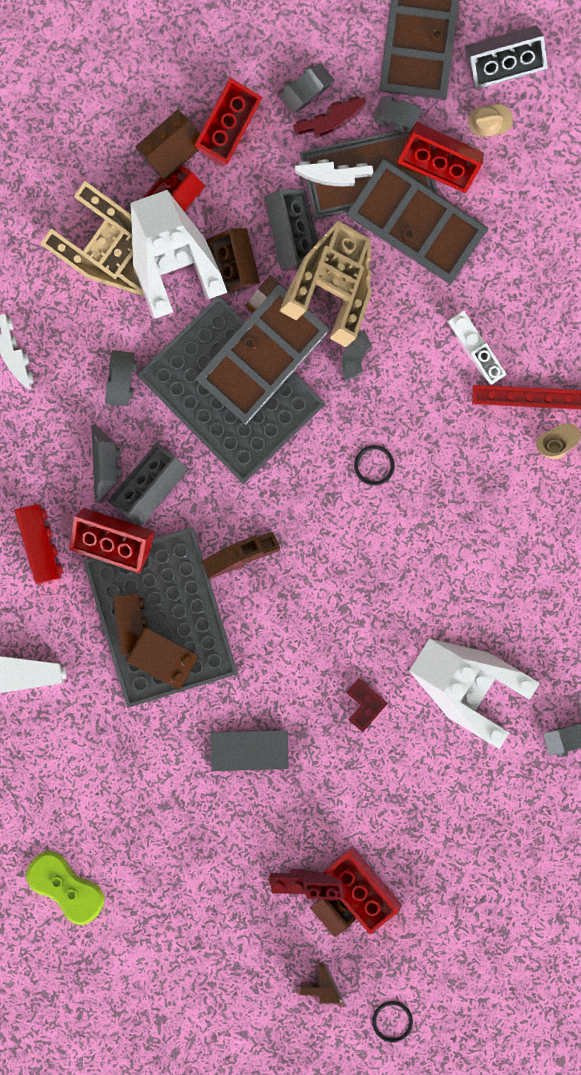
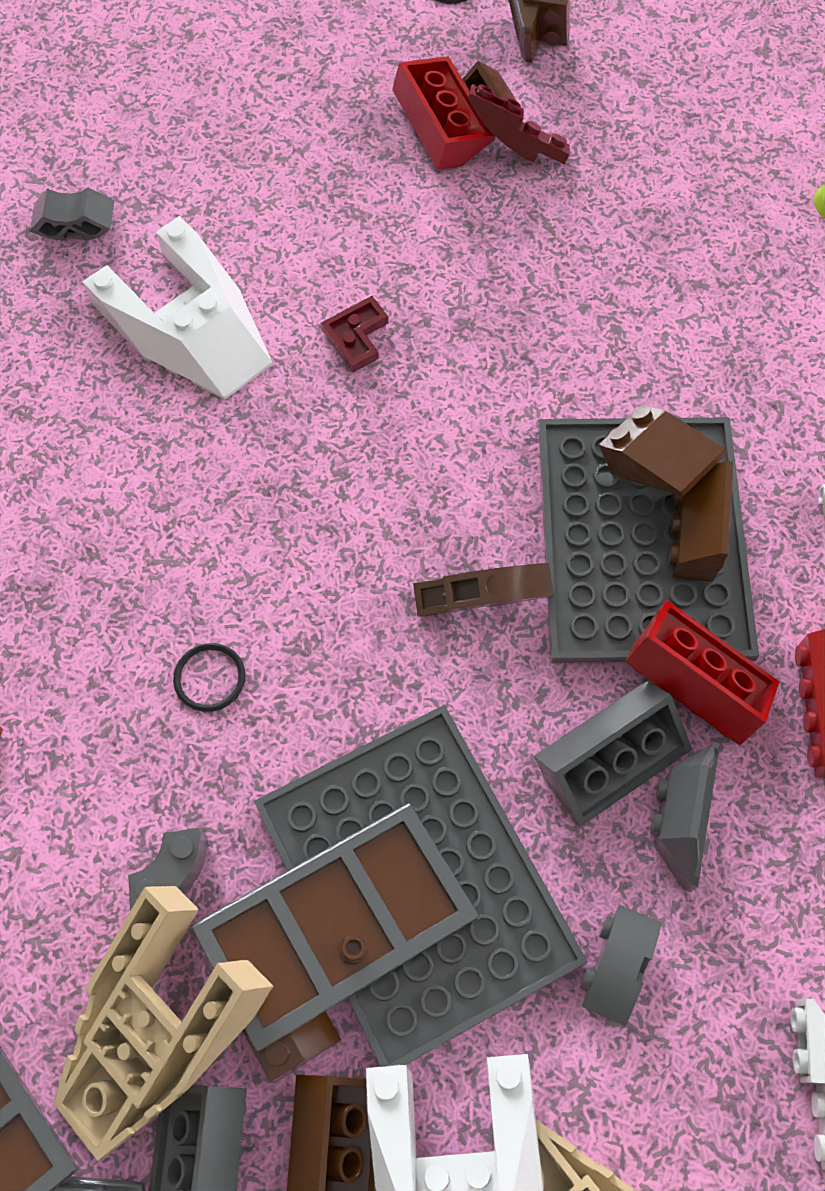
camera: 155 degrees left, 20 degrees down
dark grey tile [211,730,289,771] -> none

